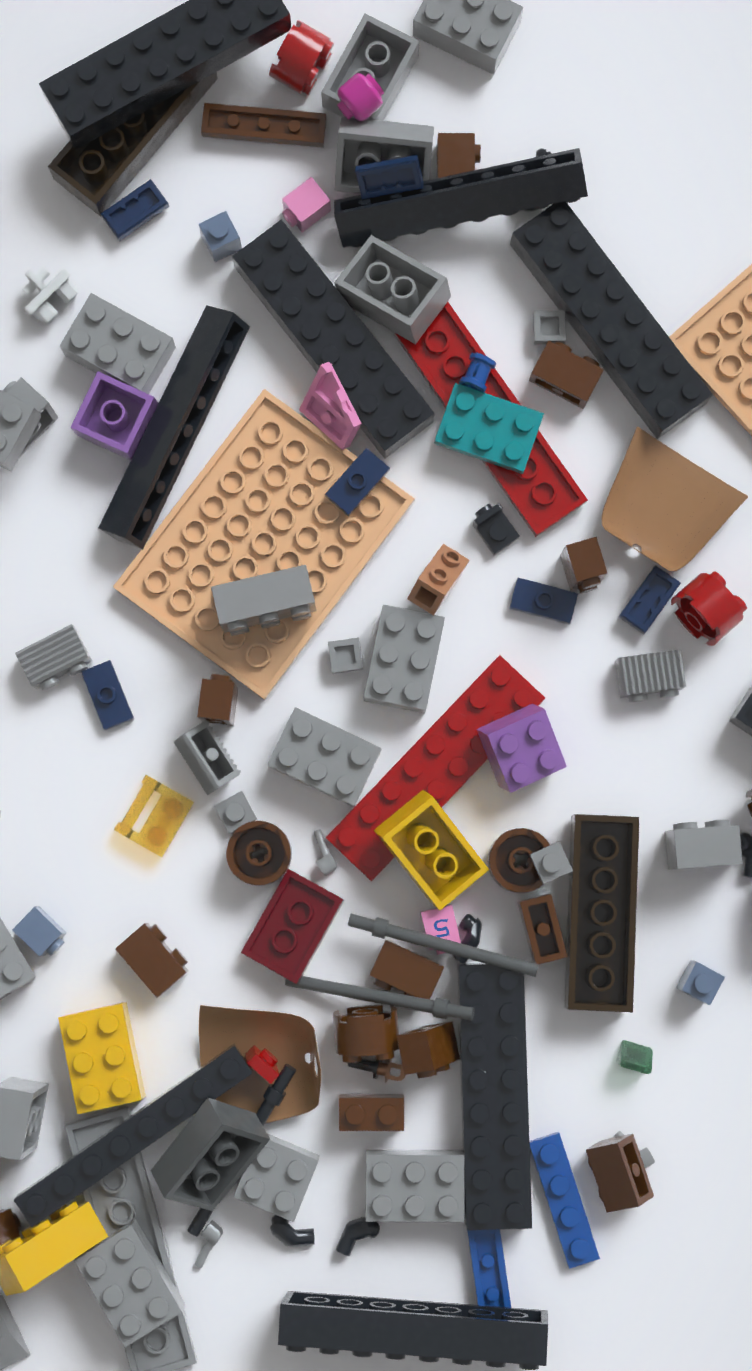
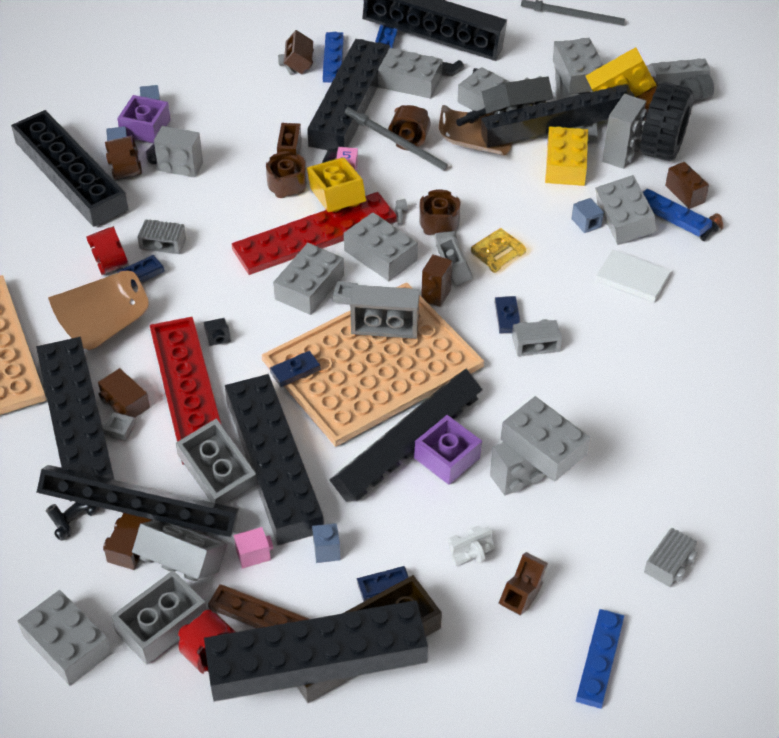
camera: 160 degrees left, 35 degrees down
light grey brick [60,293,176,394] -> none
reddish brown brick [115,923,189,998] -> none
dark red plate [241,869,345,985] -> none
red plate [245,1045,279,1084] -> none
bright pink wing [299,362,362,450] -> none
dark pink head [337,73,384,121] -> none
reddish brown brick [339,1094,404,1131] -> none
dark grey bar [348,913,539,977] -> none
dark blue plate [355,155,424,199] -> none
reddish brown brick [370,939,444,999] -> none
reddish brown brick [397,1021,460,1079] -> none
nougat brick [407,544,470,616] -> none
teal plate [434,383,544,474] -> none
blue bush [459,353,497,393] -> none
medium lavender brick [476,704,567,793] -> none
dark blue plate [509,577,579,625] -> none
light grey plate [529,841,573,884] -> none
reddish brown brick [560,537,607,594] -> none
dark brown brick [564,814,639,1013] -> none
clear green slope [616,1040,653,1075] -> none
sand blue brick [676,960,725,1005] -> none

